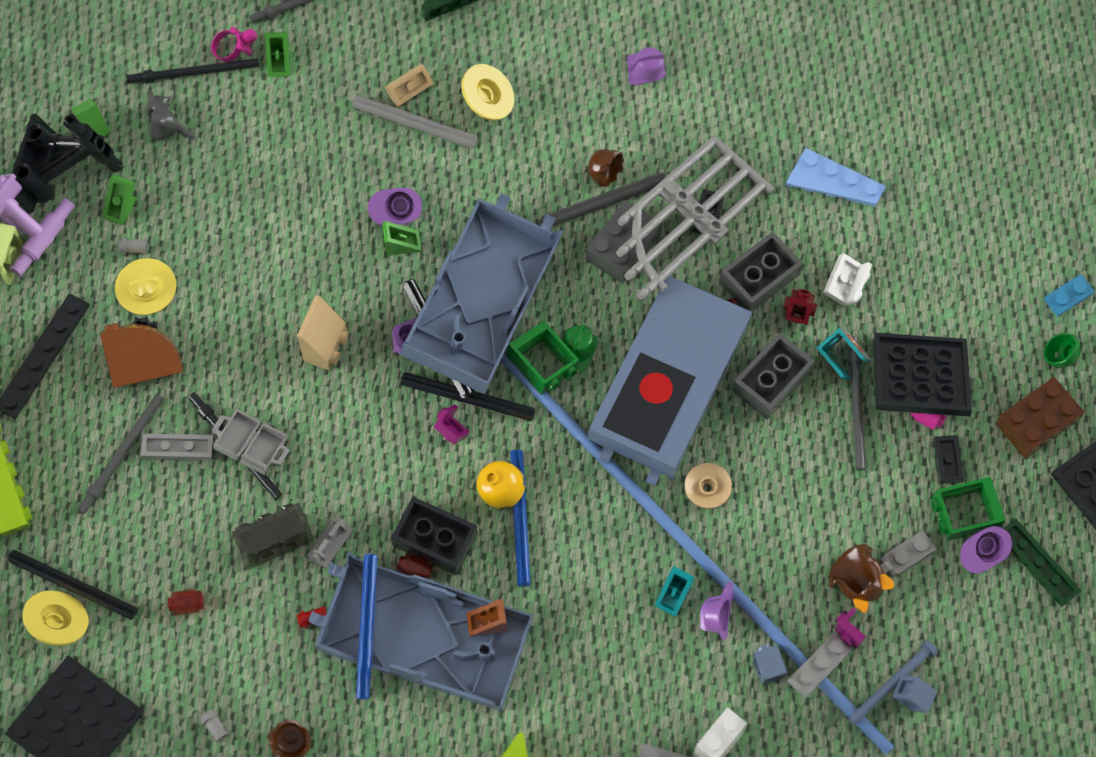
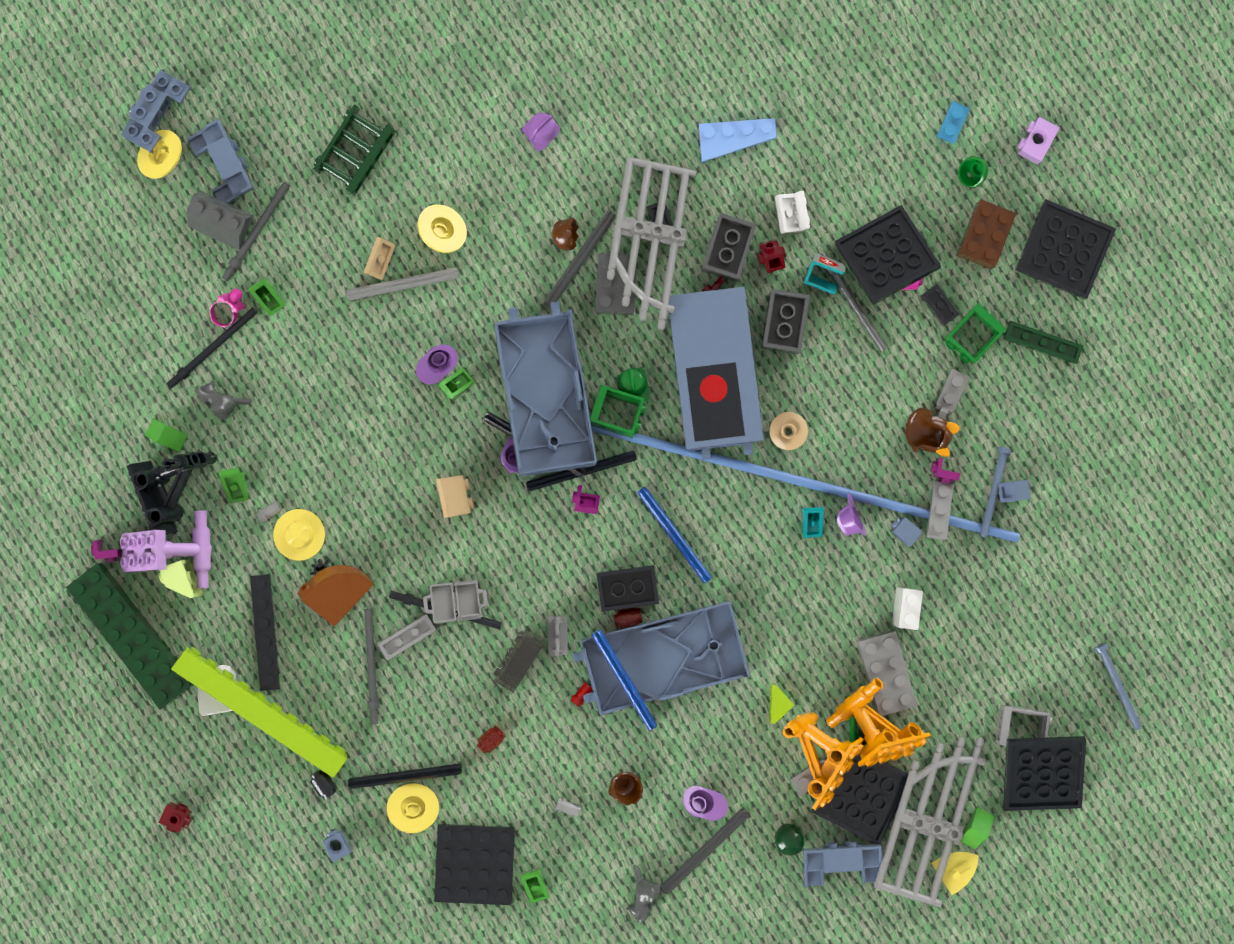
camera: 35 degrees left, 20 degrees up
dark orange slope [466,599,507,637] -> none
yellow cylinder [476,461,525,509] -> none
medium lavender piece [960,526,1012,573] -> none

